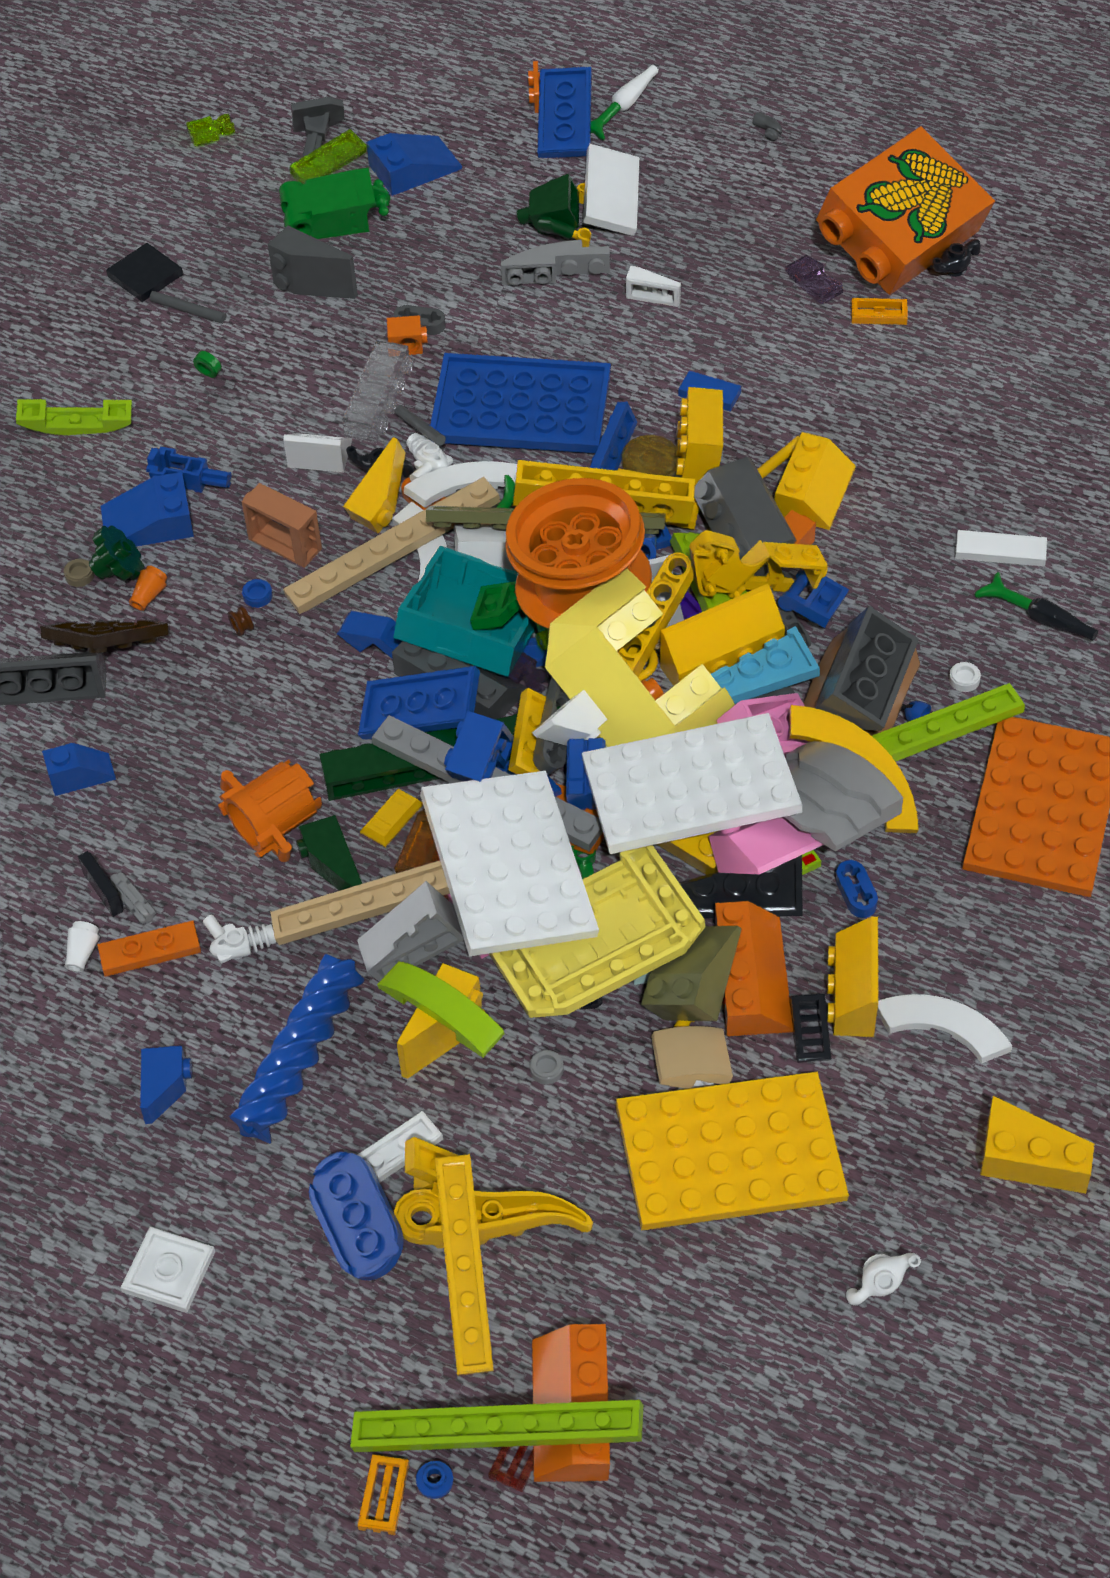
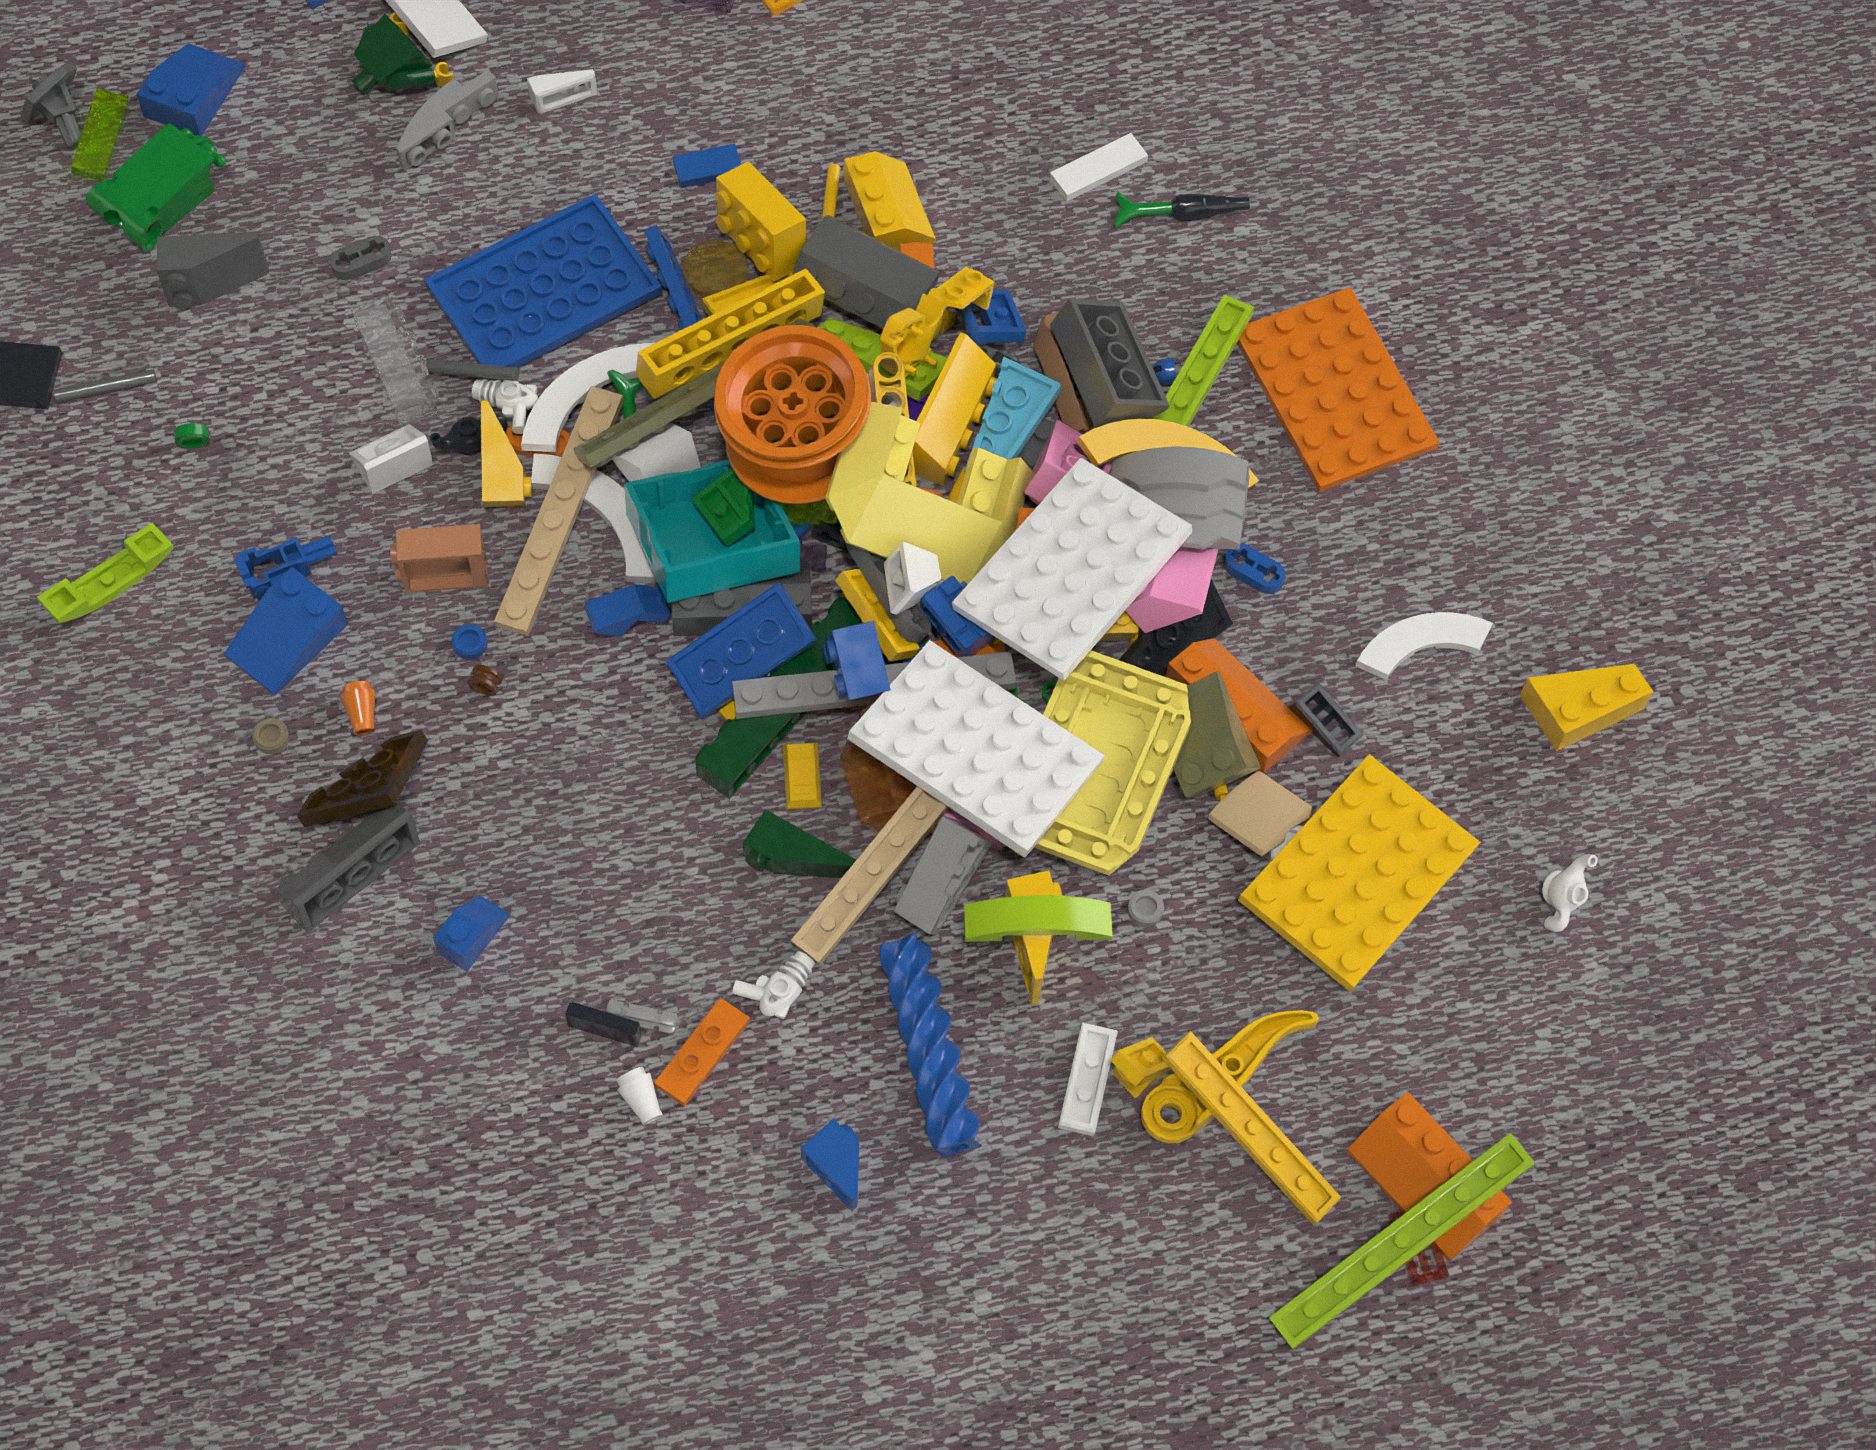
camera: 45 degrees left, 10 degrees up
dark green plant [89,525,144,581] -> none
white tile [120,1227,215,1313] -> none
orange container [218,759,322,862] -> none
blue tile [309,1152,403,1280] -> none
light orange tile [358,1454,409,1535] -> none
orange brick [387,315,428,356] -> none
blue plate [416,1461,454,1499] -> none
yellow slope [827,916,878,1037] -> none
white tile [949,662,981,692] -> none

